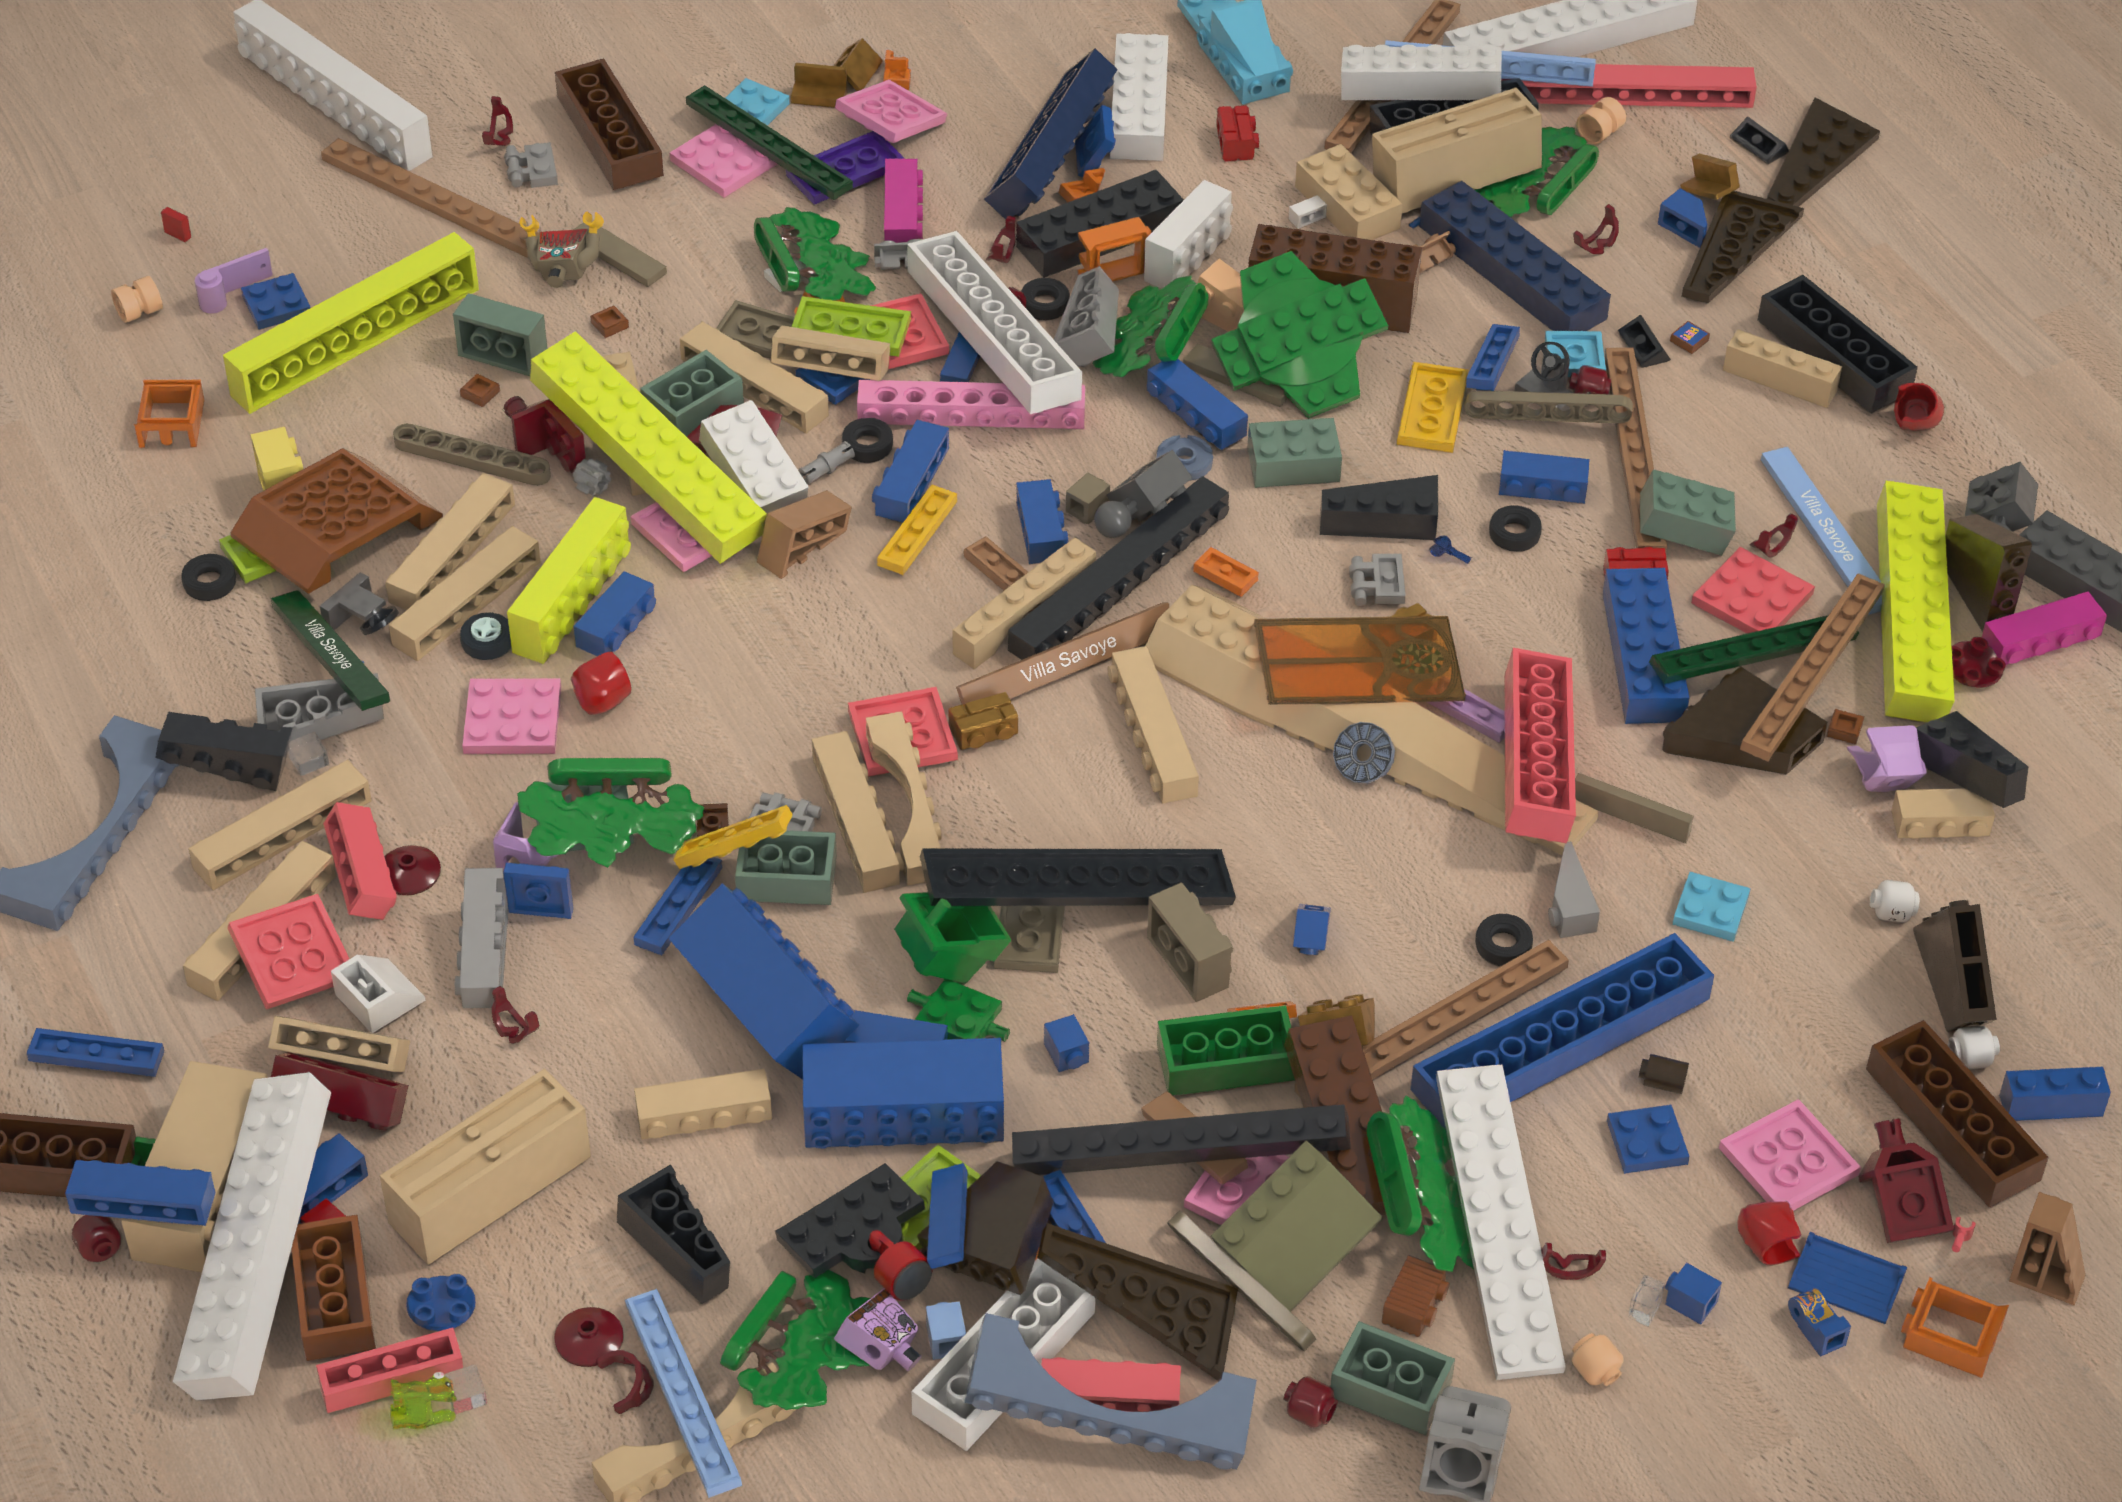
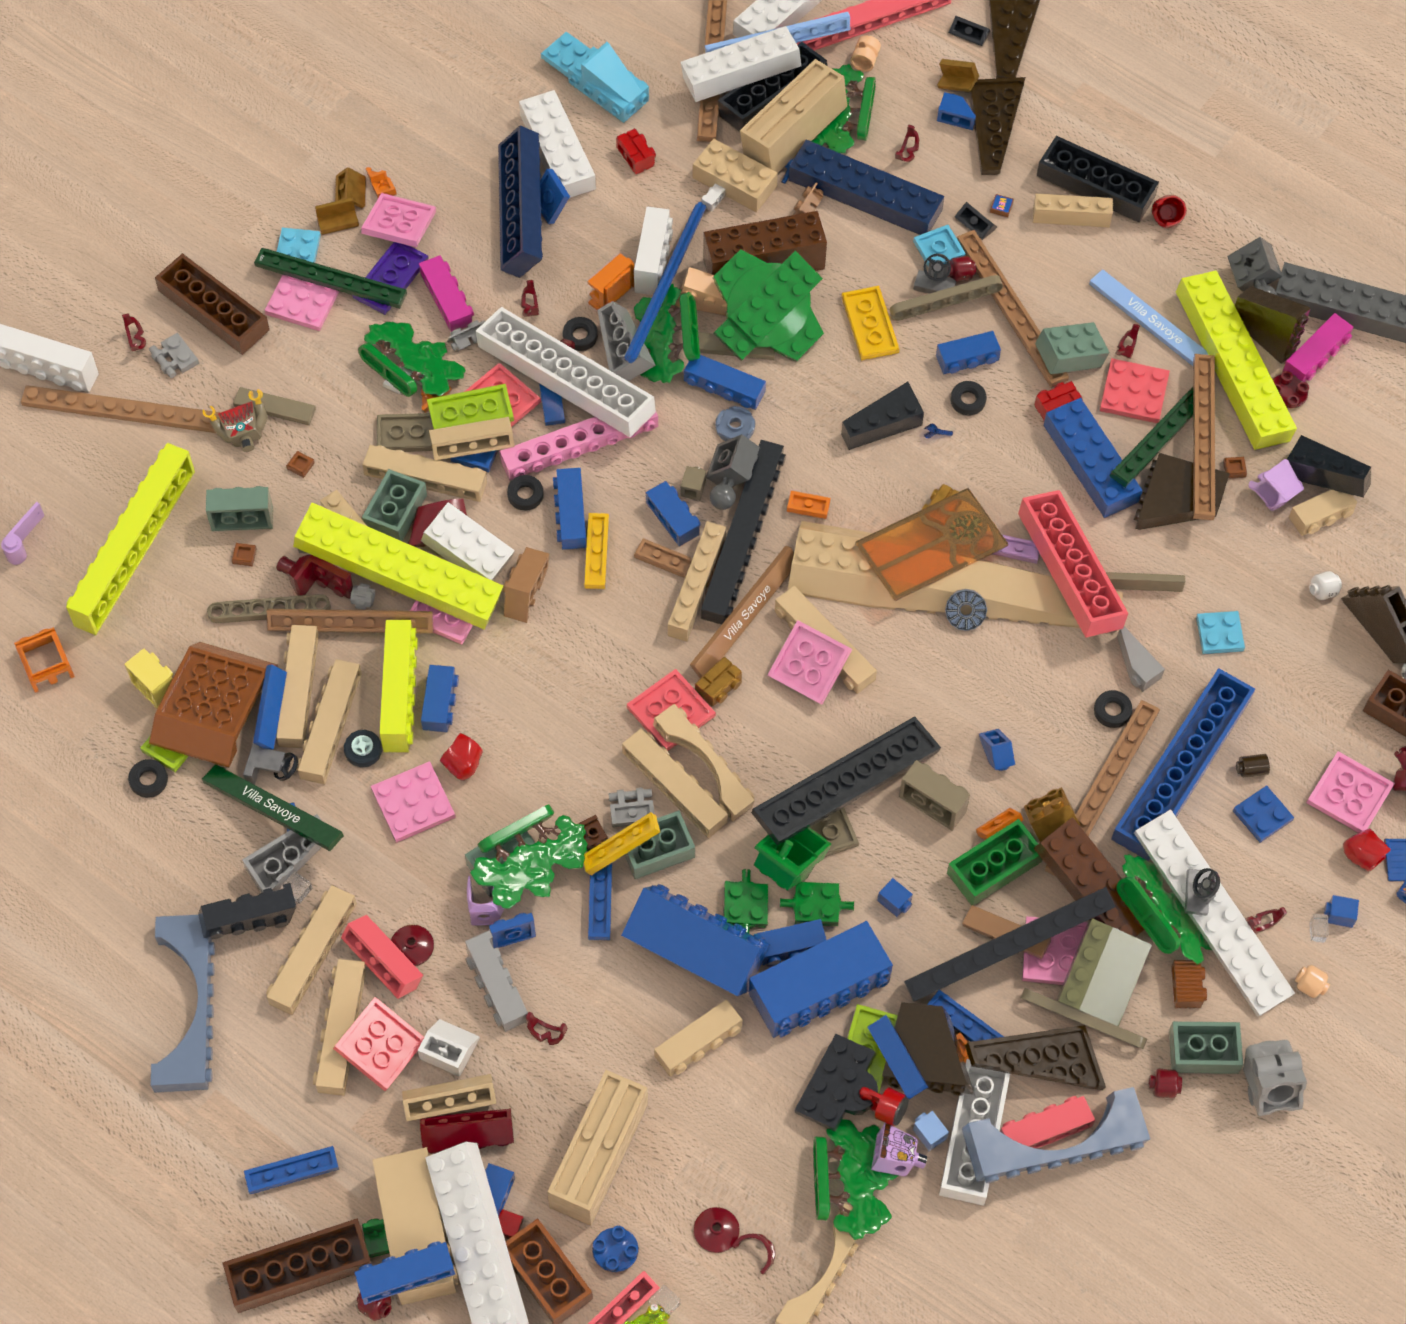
camera: 25 degrees left, 15 degrees up
blue plate [241,273,311,330] -> none
black wedge [617,1164,730,1304] -> none
light blue tile [625,1289,742,1498] -> none
light grey pin [798,441,855,485] -> none
black brick [1016,170,1184,278] -> none
orange slope [1058,168,1105,202] -> none
sand green brick [1247,418,1342,488] -> none
light grey plate [1349,554,1406,606] -> none
blue plate [1466,324,1520,391] -> none
none -> blue tile [253,664,287,750]
none -> medium nougat tile [266,609,434,633]
none -> blue axle [625,202,706,363]
none -> green plate [723,869,768,933]
none -> bright pink plate [768,620,852,705]
none -> flat silver piece [1185,868,1220,916]

